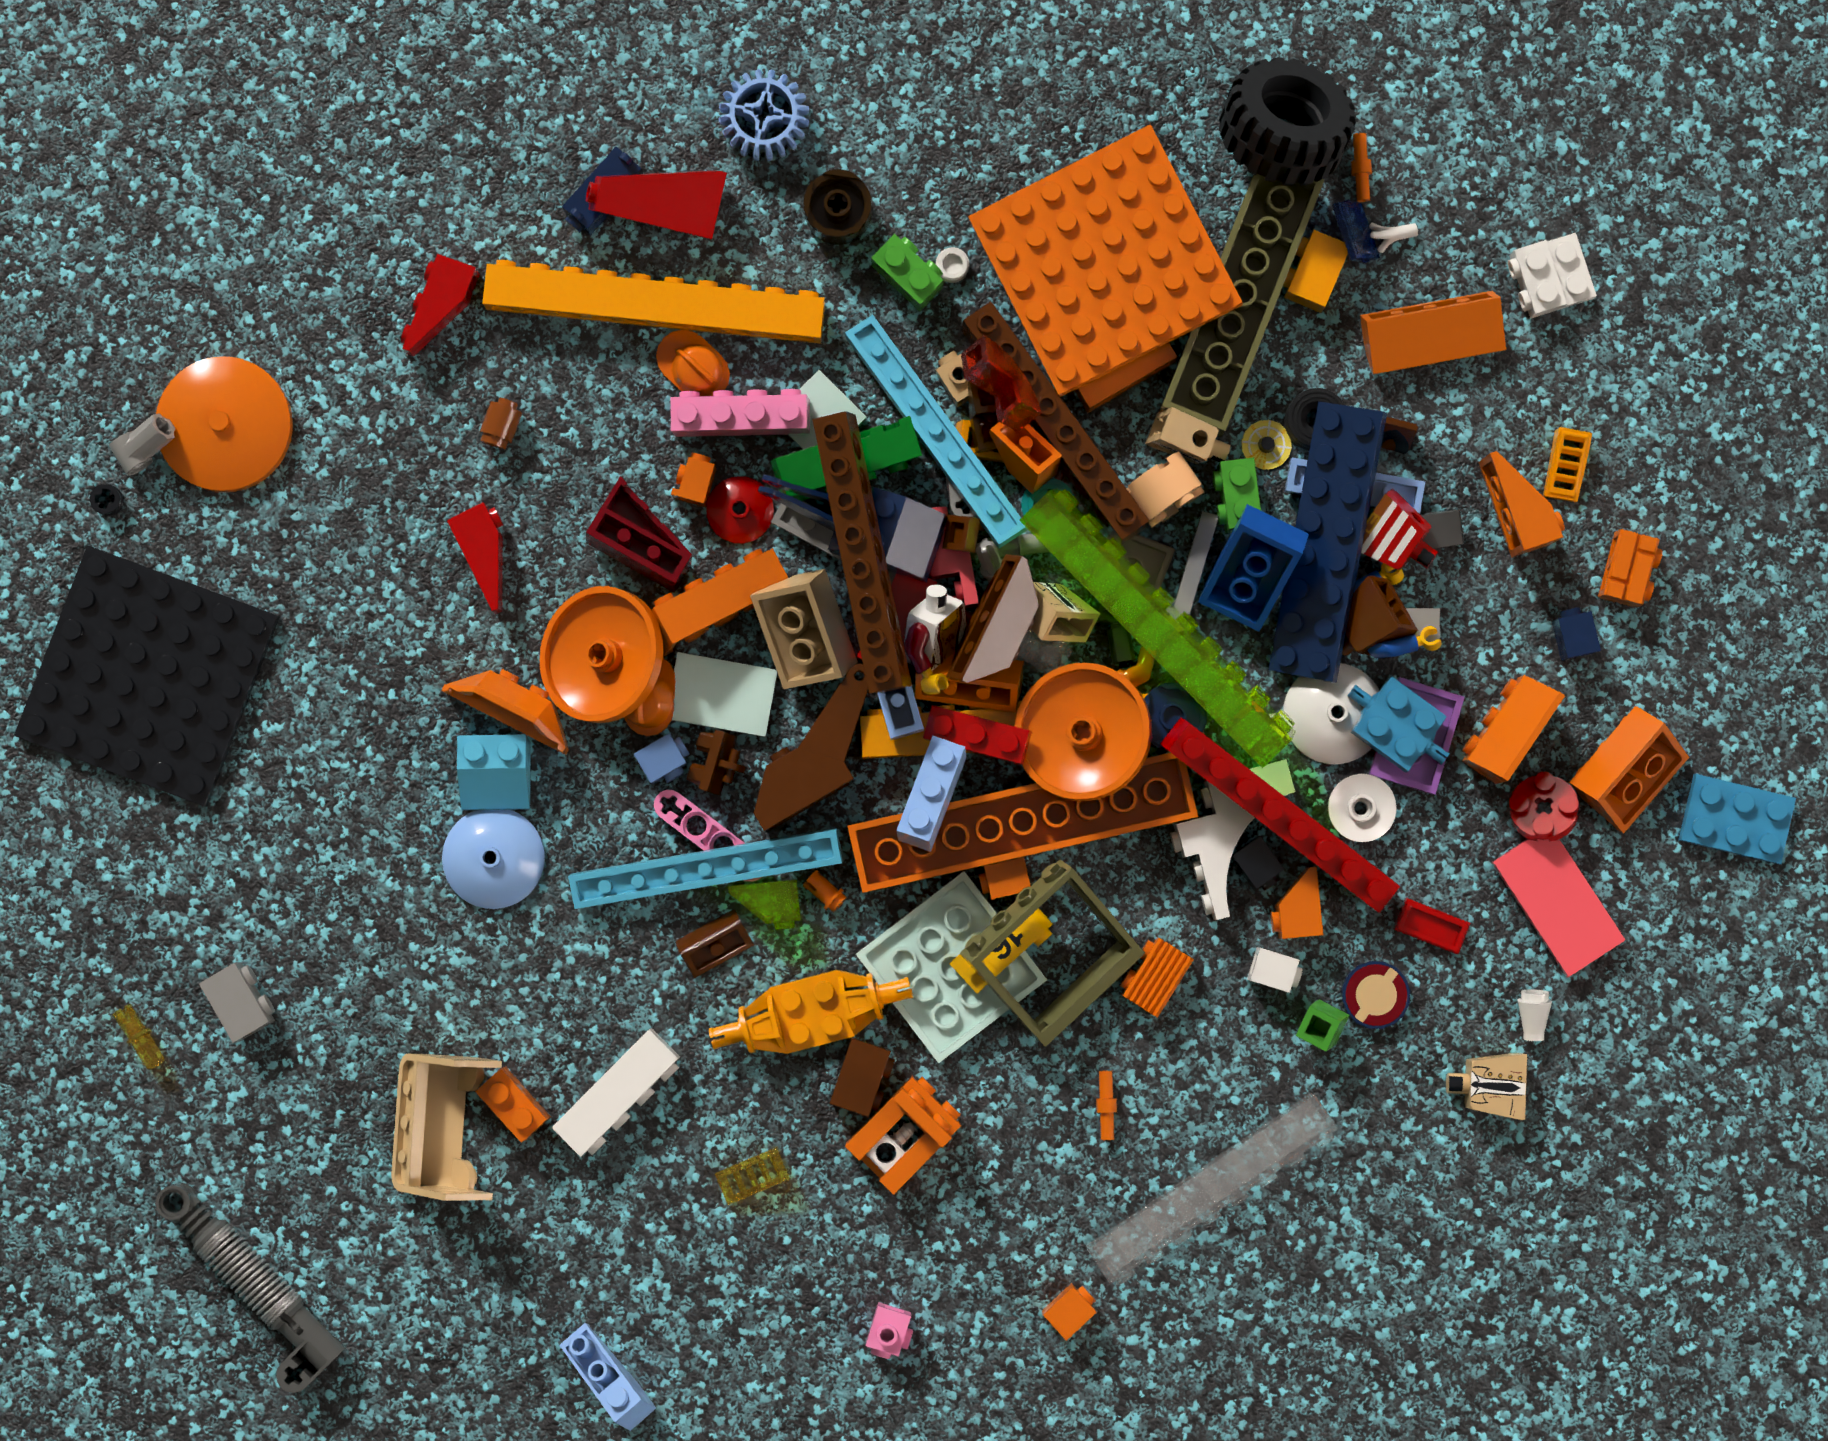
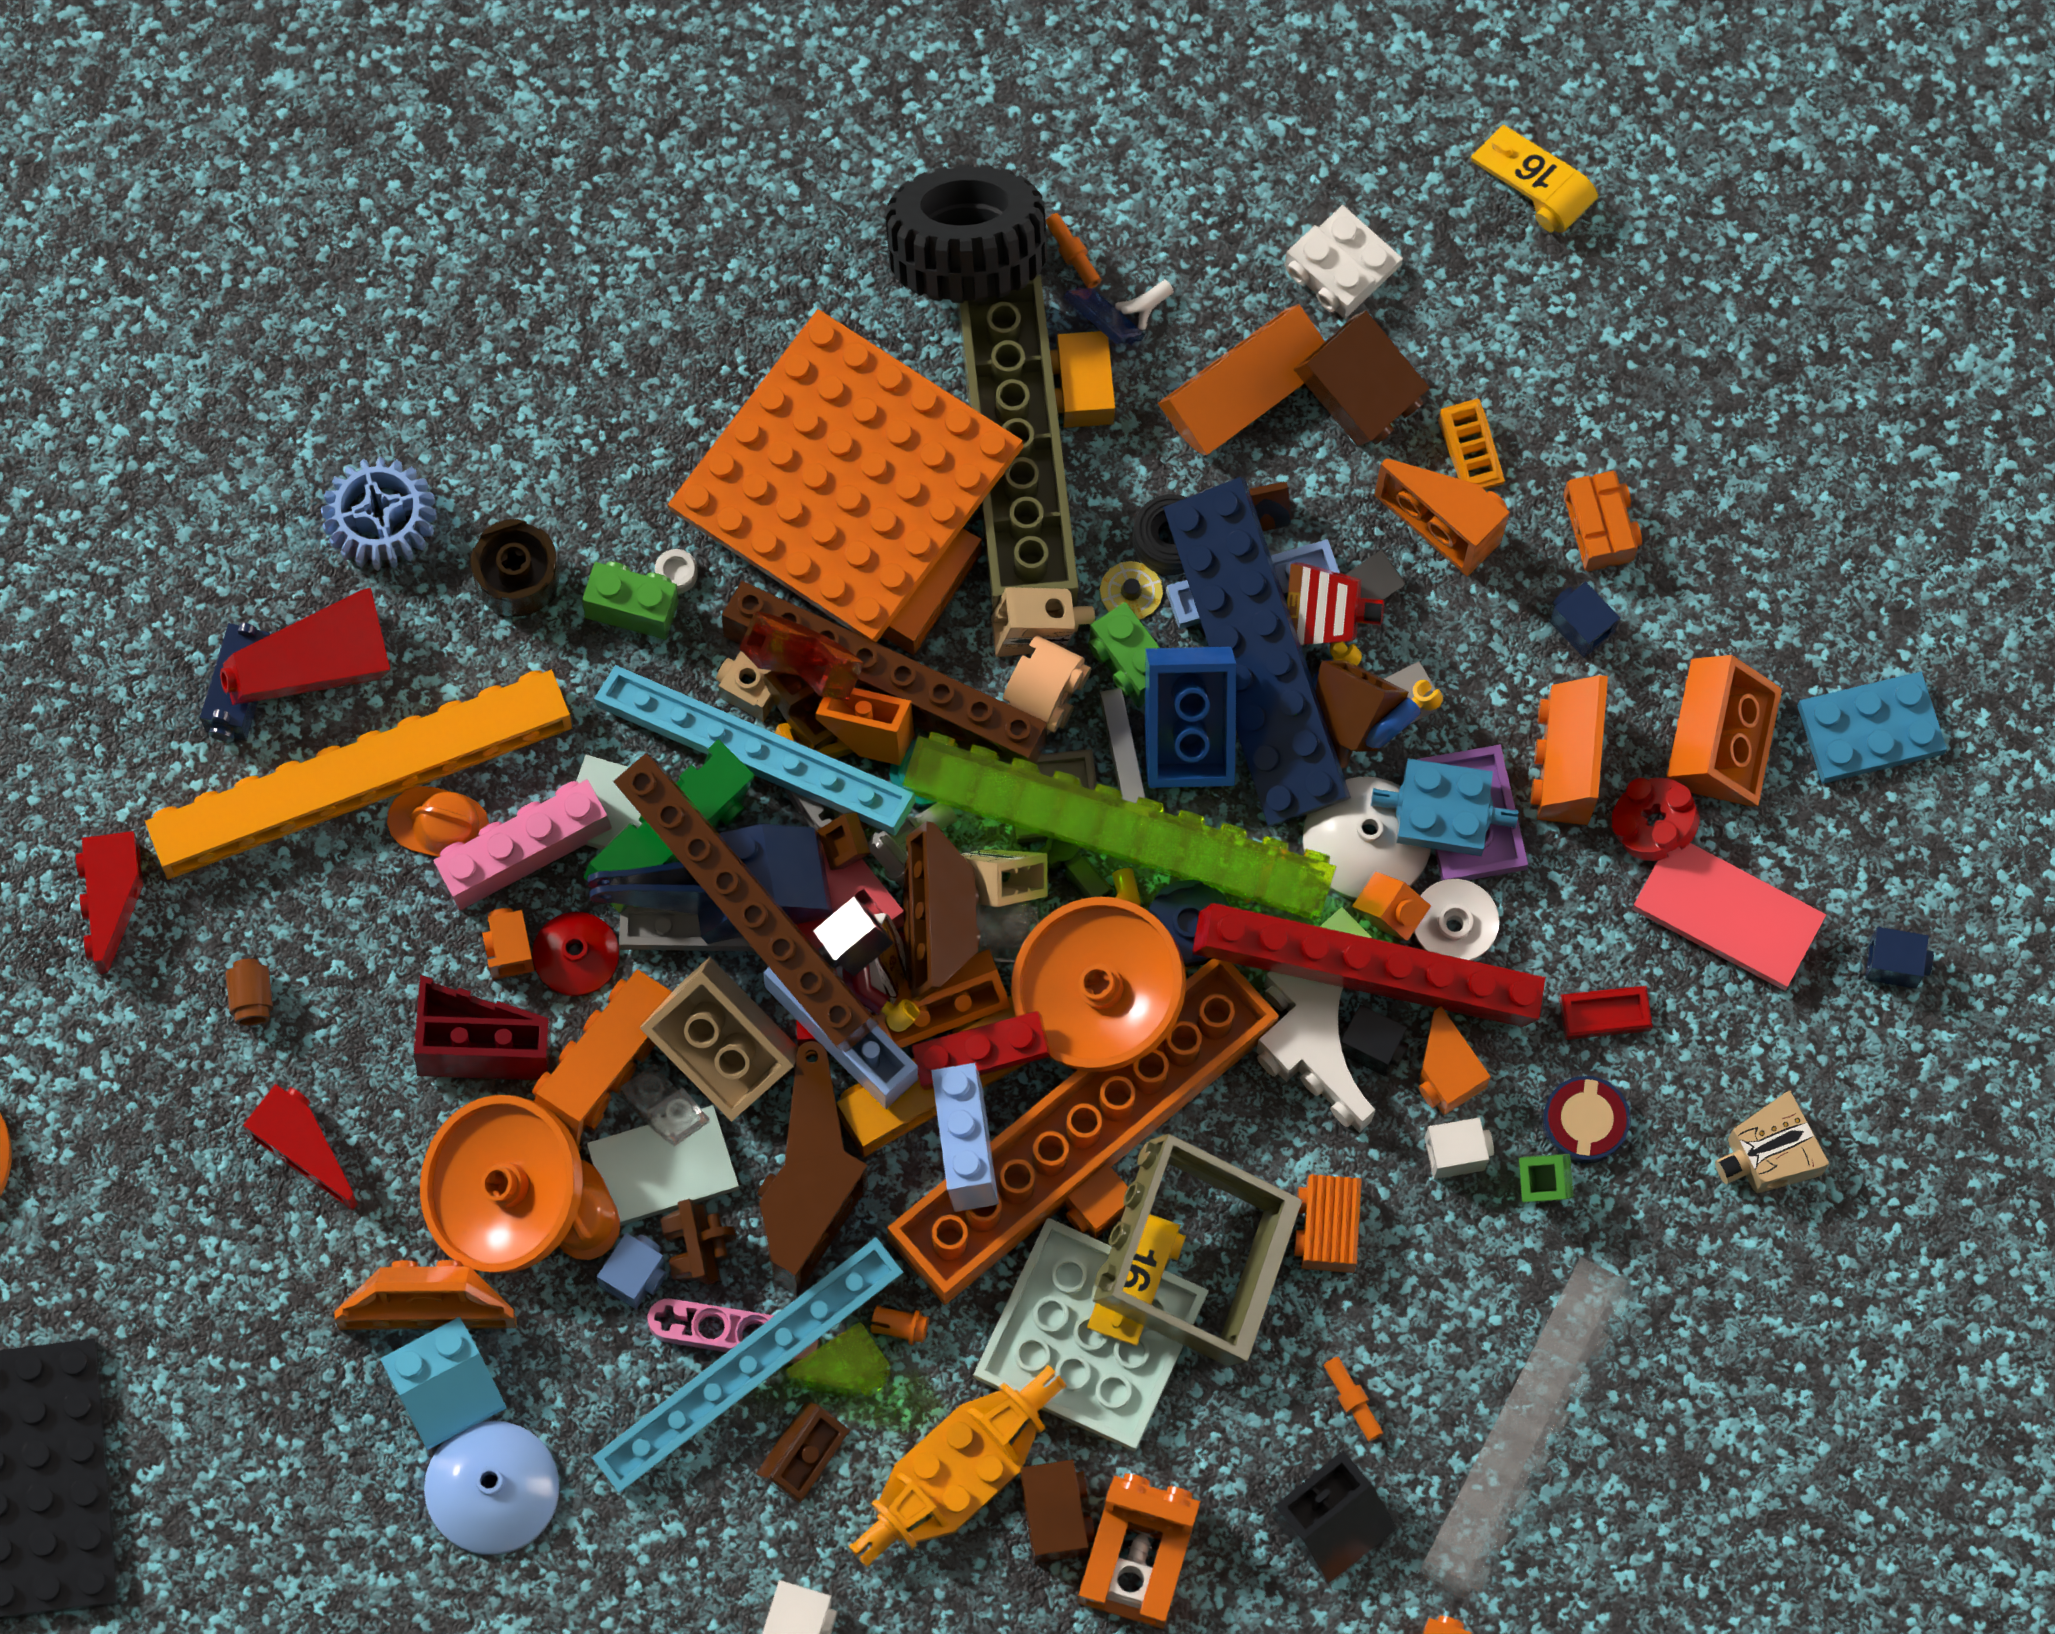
camera: 30 degrees left, 15 degrees down
white cone [1517,989,1552,1041] -> none
none -> clear slope [619,1063,710,1147]
none -> brick [813,897,894,977]
none -> black slope [1271,1450,1397,1585]
none -> reddish brown brick [1293,311,1430,446]
none -> orange brick [1352,872,1431,941]
none -> yellow door [1471,124,1598,233]
none -> dark blue brick [1865,927,1934,989]

